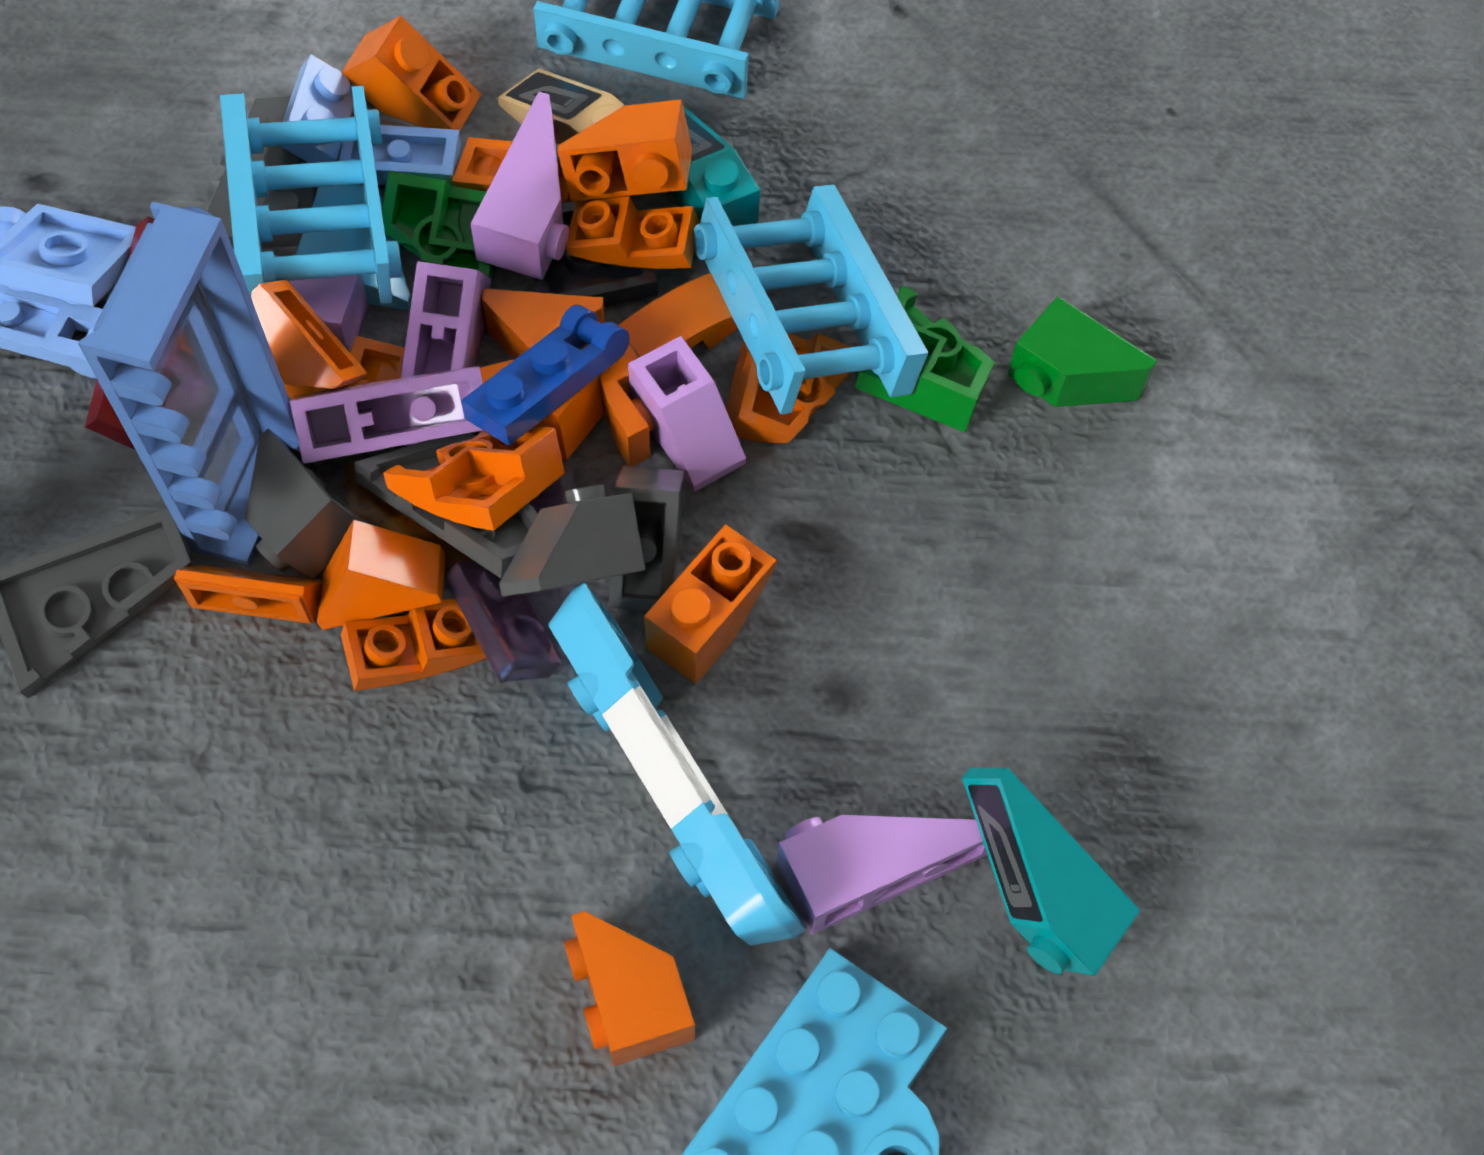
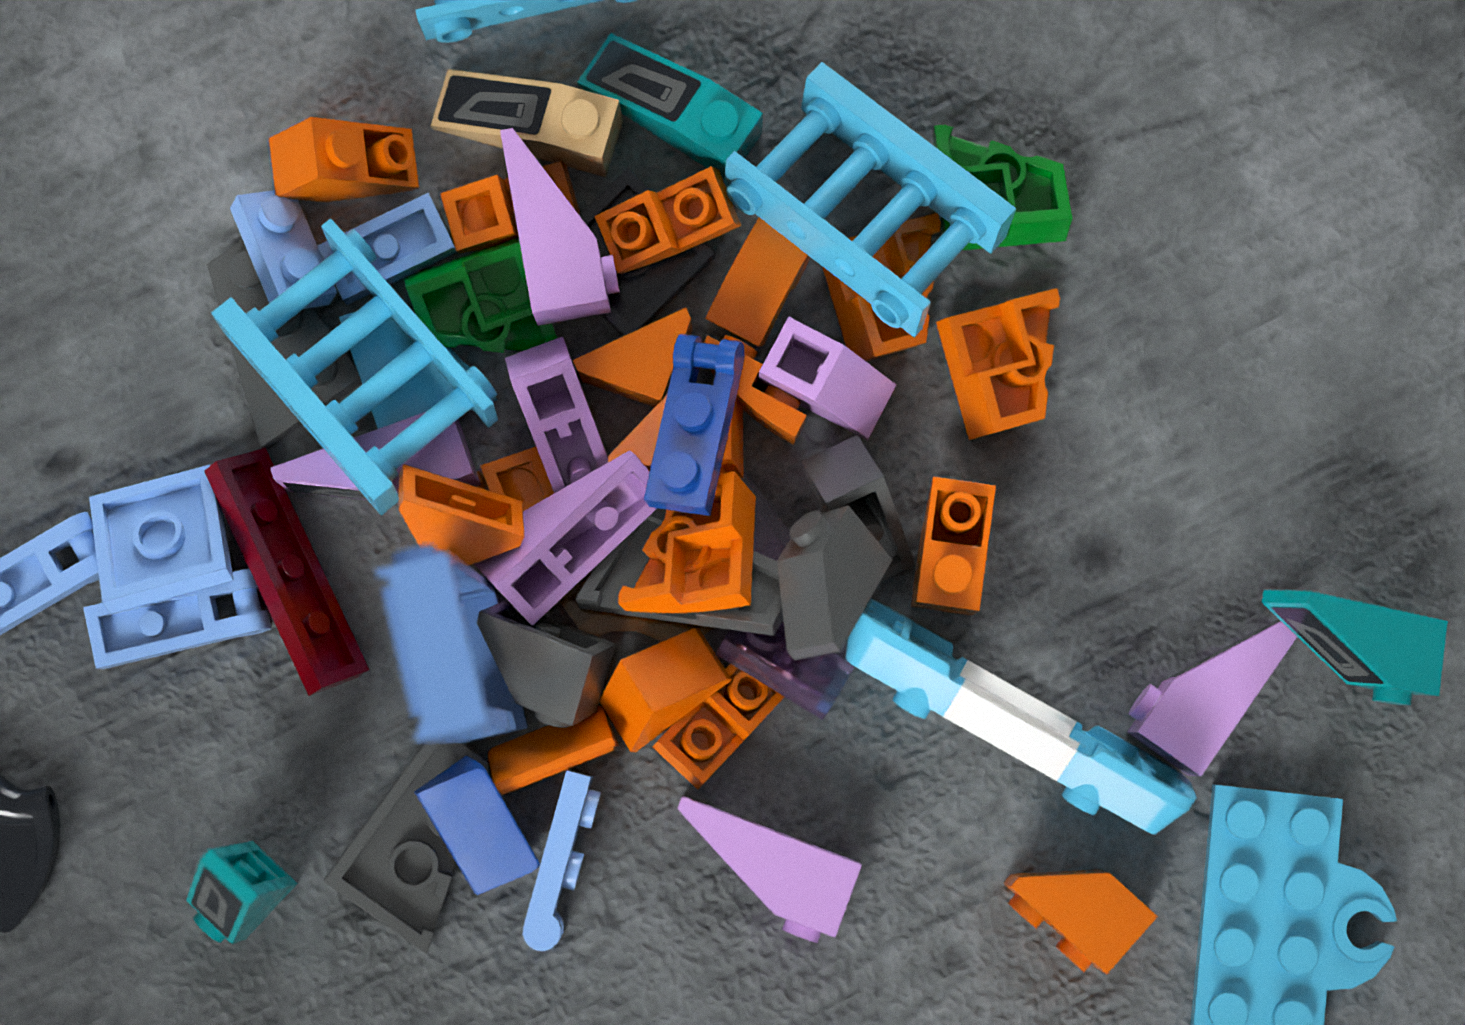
camera: 25 degrees left, 20 degrees up
orange slope [557,99,692,202] -> none
green slope [1007,296,1157,407] -> none
none -> slope [414,756,540,895]
none -> light blue plate [523,770,601,951]
none -> lavender slope [677,795,862,943]
none -> orange slope [936,288,1060,440]

